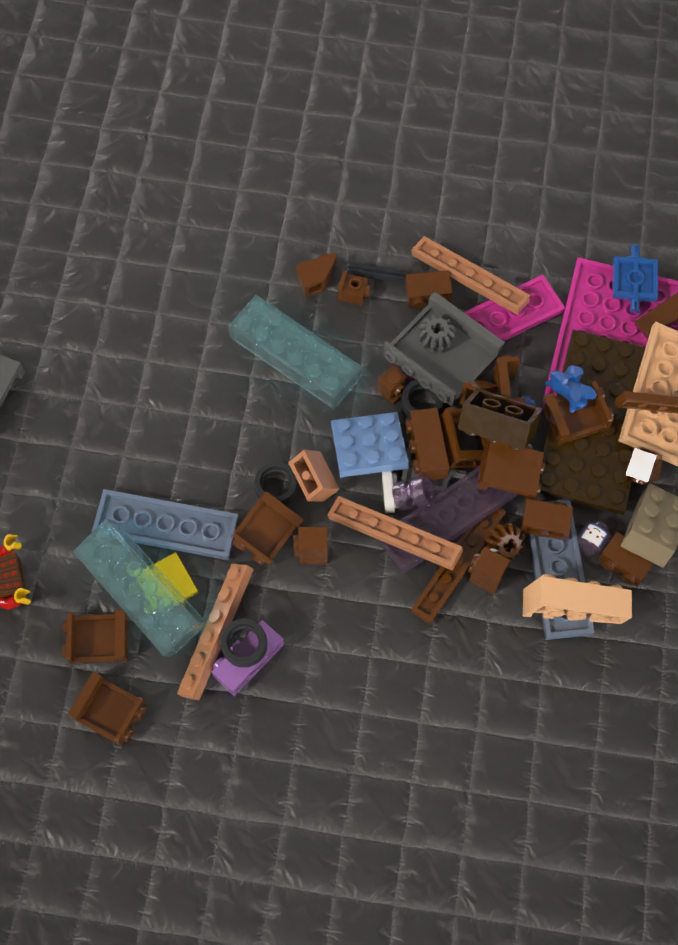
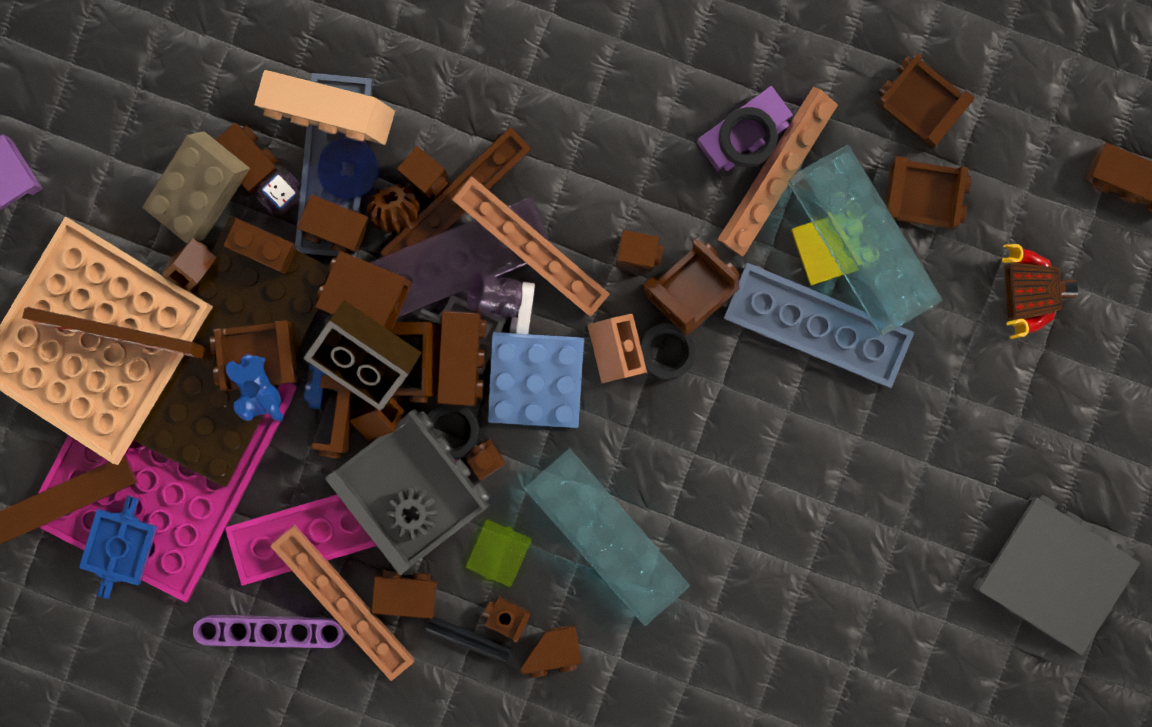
camera: 170 degrees left, 20 degrees up
none -> medium lavender beam [193,615,346,648]
none -> reddish brown brick [224,218,298,274]
none -> clear blue plate [317,138,379,200]
none -> clear neon green piece [465,519,532,587]

